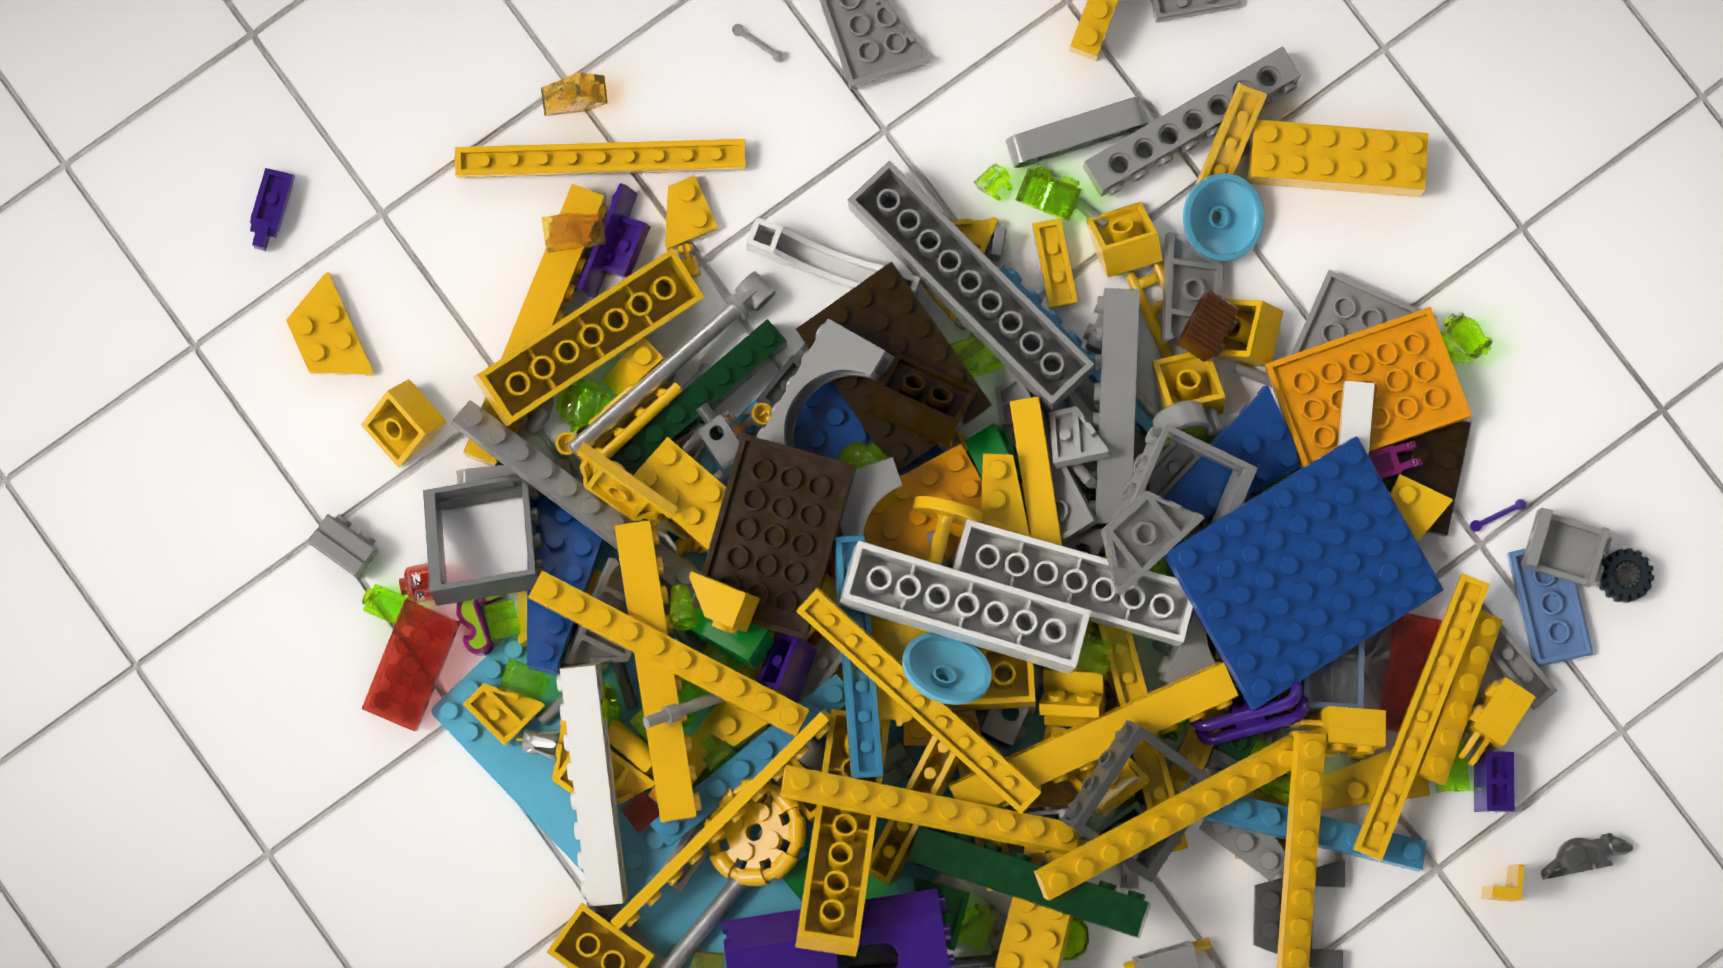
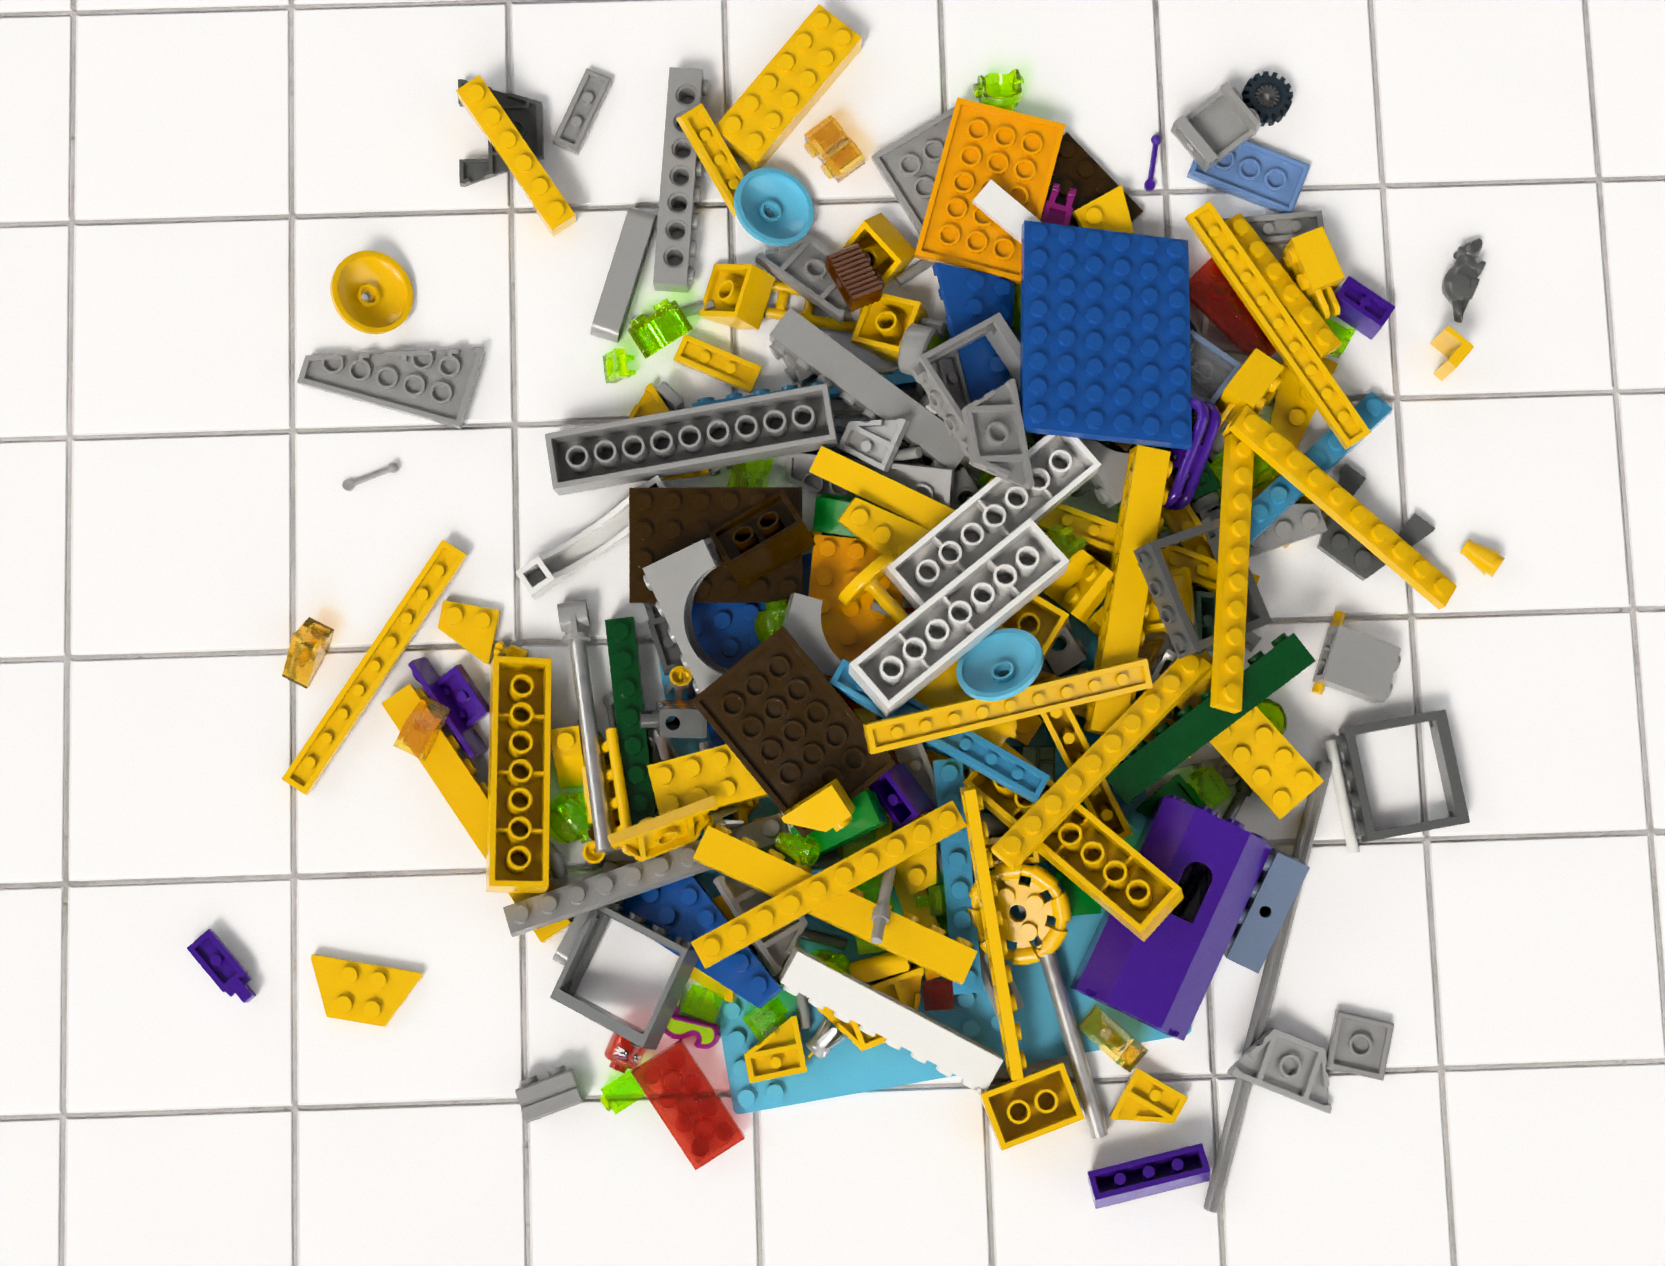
camera: 60 degrees left, 0 degrees up
yellow slope [361,379,447,468] -> none
none -> clear yellow brick [804,115,865,183]

